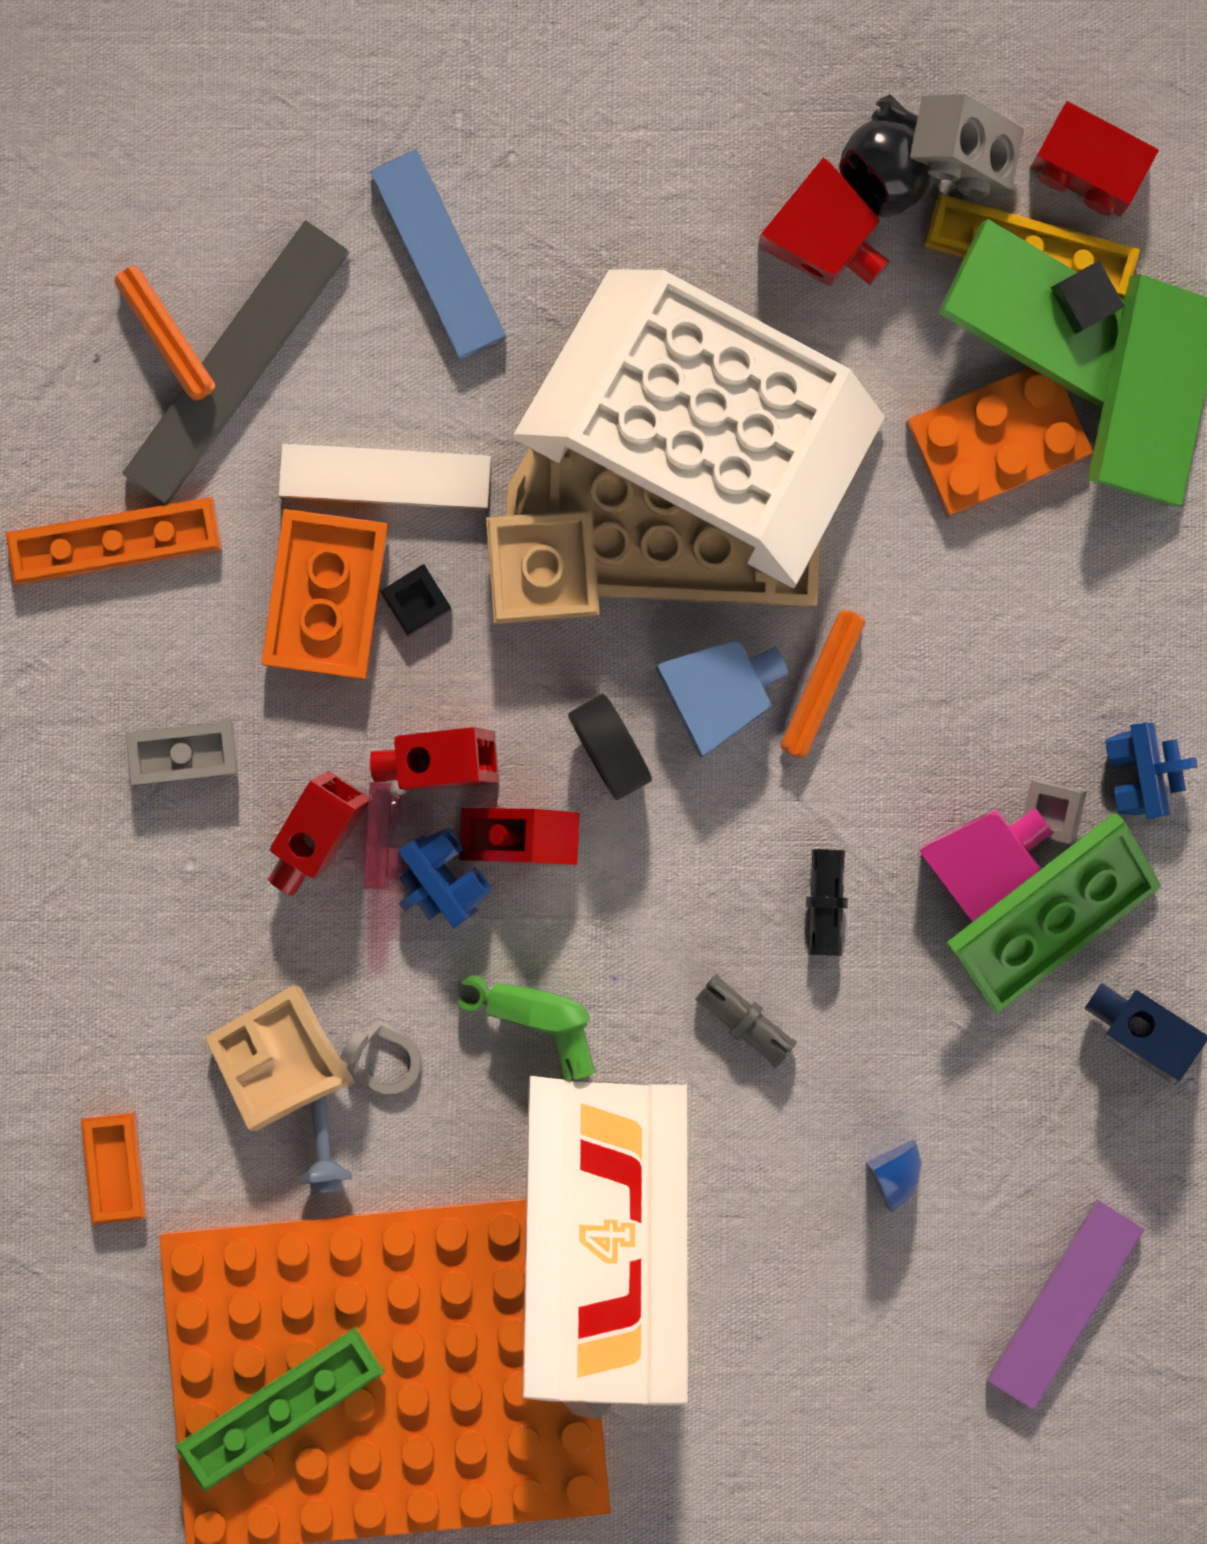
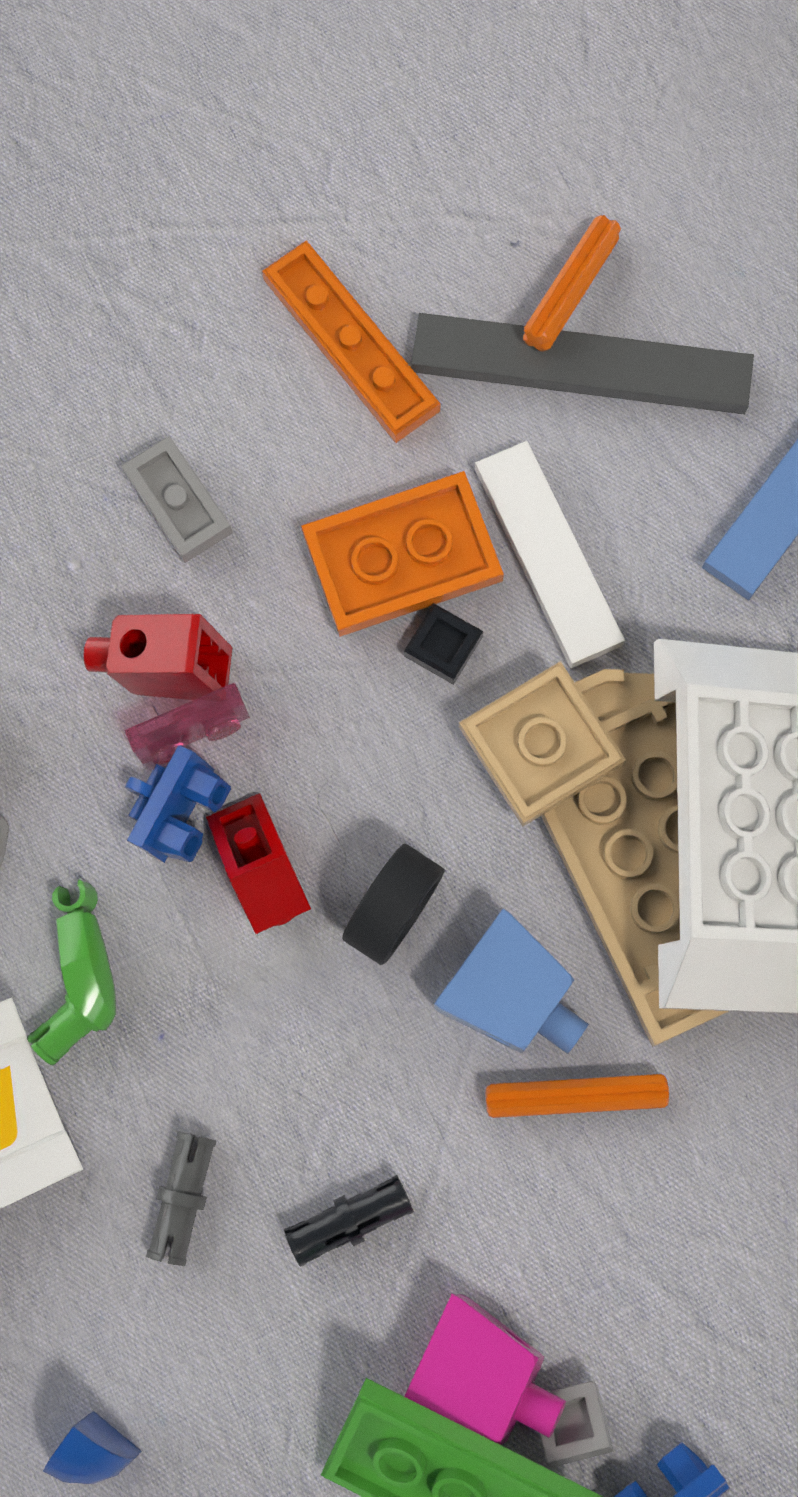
camera: 70 degrees right, 10 degrees down
red torso [370,727,499,791] -> none

